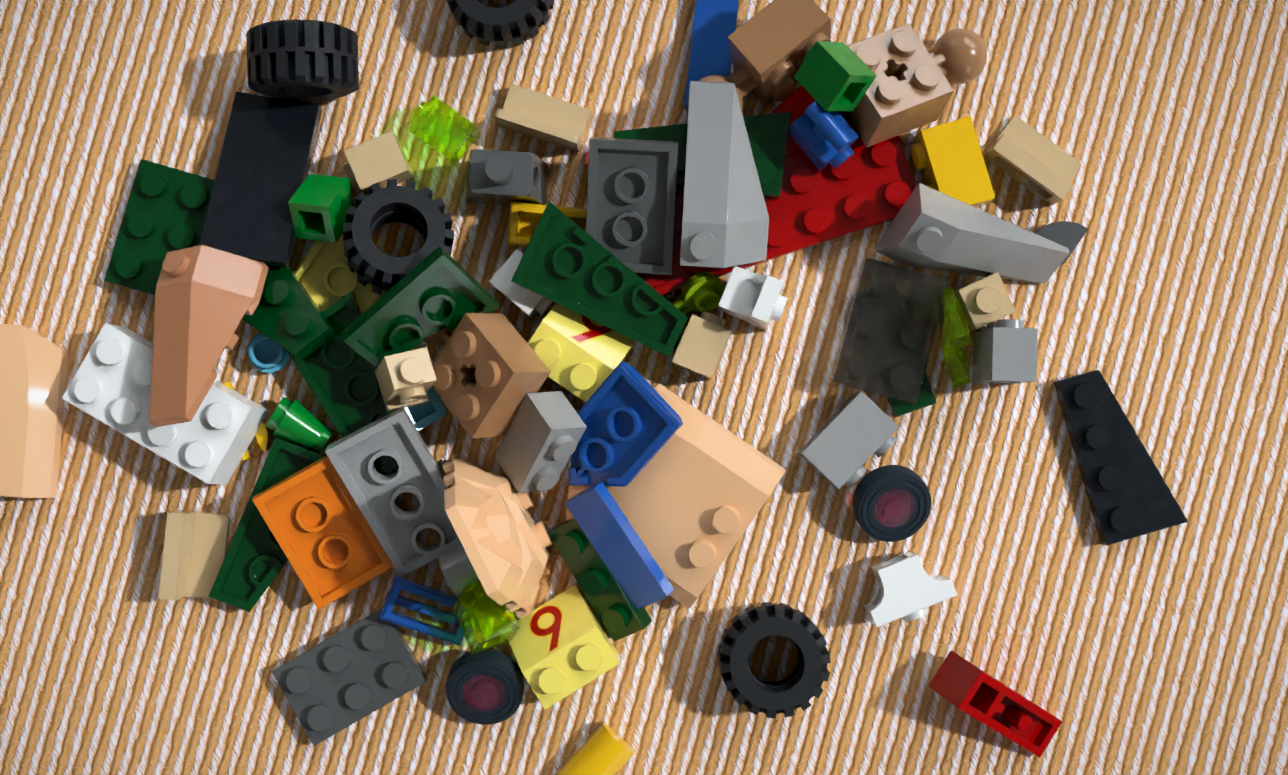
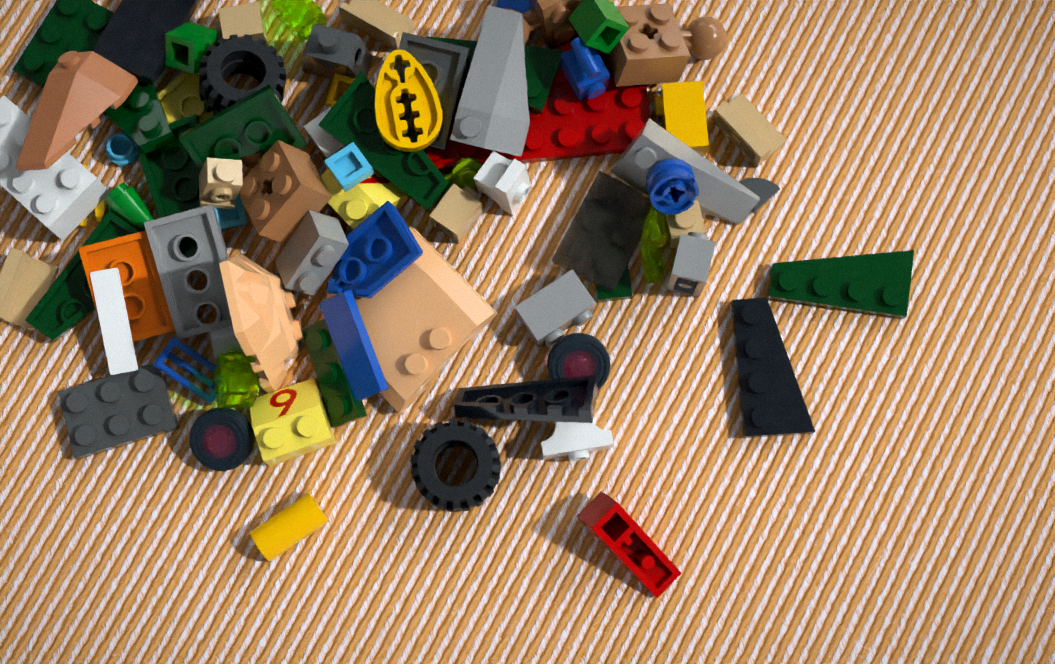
camera: 15 degrees right, 10 degrees down
none -> white sticker [90,268,138,375]
none -> medium azure plate [324,142,374,192]
none -> yellow piece [375,50,443,152]
none -> black wing [454,375,598,423]
none -> blue wheel [646,158,699,215]
none -> dark green wing [767,250,914,319]

